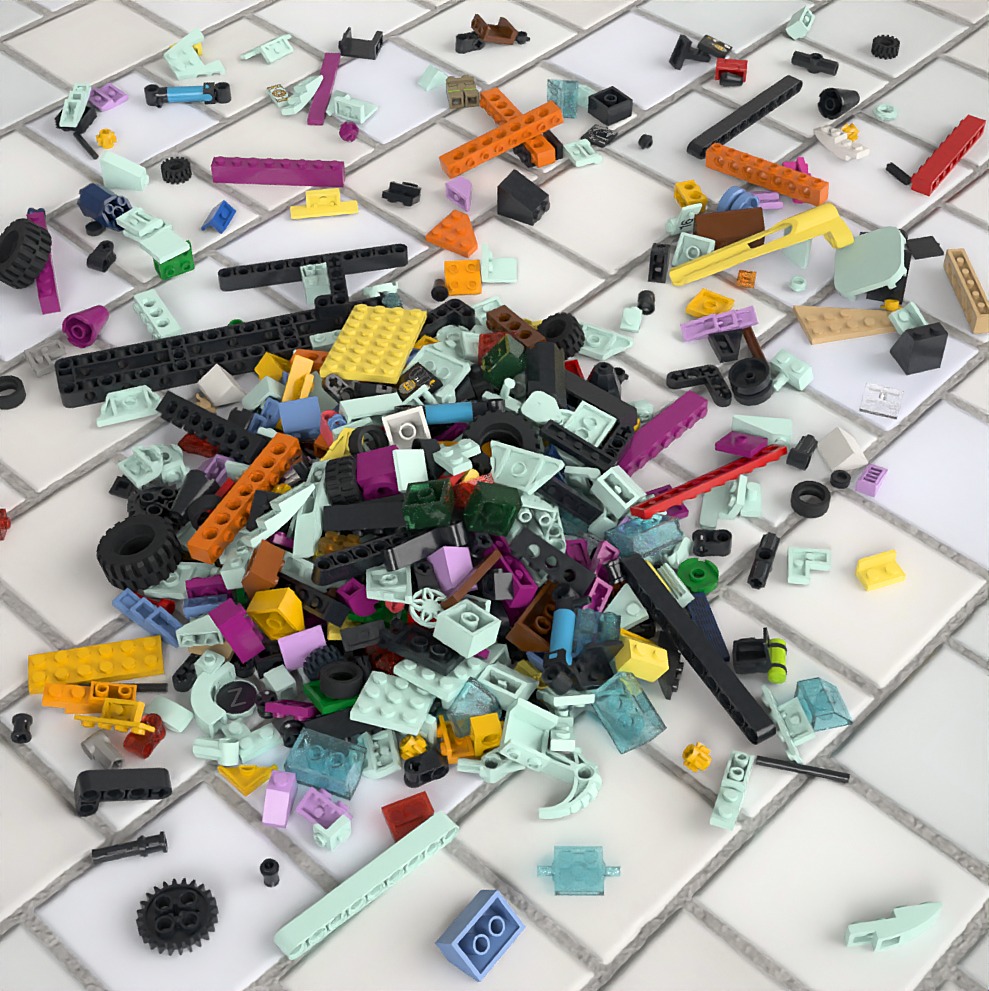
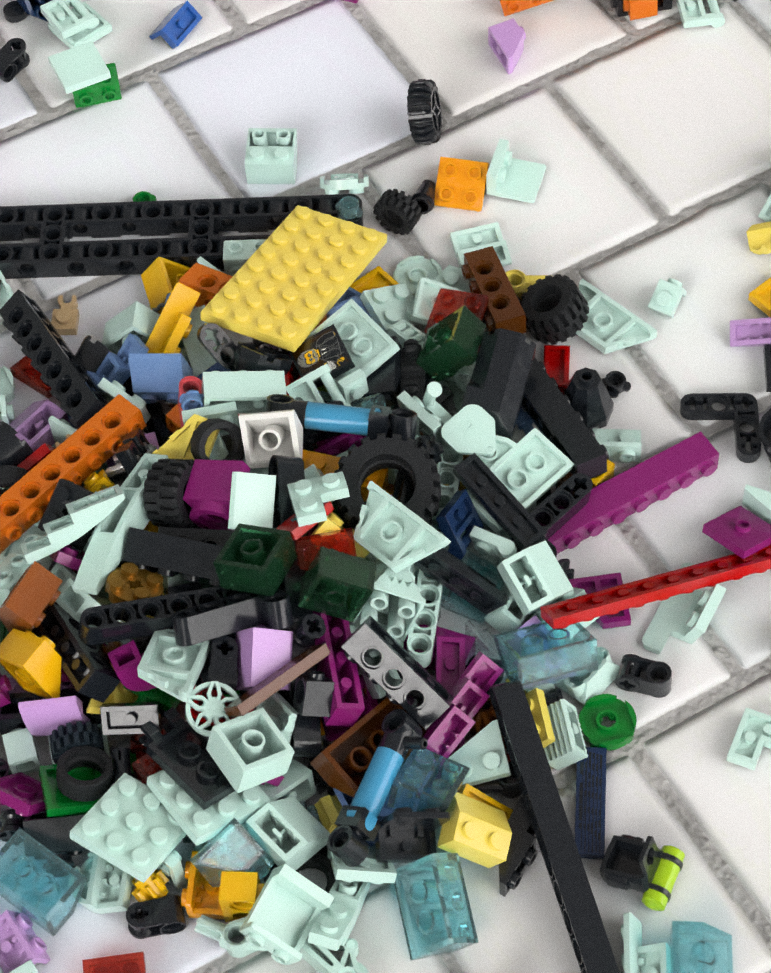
camera: 20 degrees right, 10 degrees up
light aqua brick [133,289,183,340] -> none
white slope [197,364,247,407] -> none
black beam [218,244,408,292] -> none
light yellow bracket [290,188,358,219] -> none
black beam [314,254,350,320] -> none
black slope [382,181,421,206] -> none
black beam [415,299,475,343] -> none
orange plate [425,210,478,258] -> none
black slope [497,169,550,226] -> none
black bush [602,558,627,585] -> none
black wheel [637,290,655,315] -> none
black torso [648,243,671,283] -> none
light aqua tile [740,482,761,517] -> none
black piece [747,532,780,590] -> none
none -> black tyre [373,189,422,235]
none -> black gear [407,79,442,145]

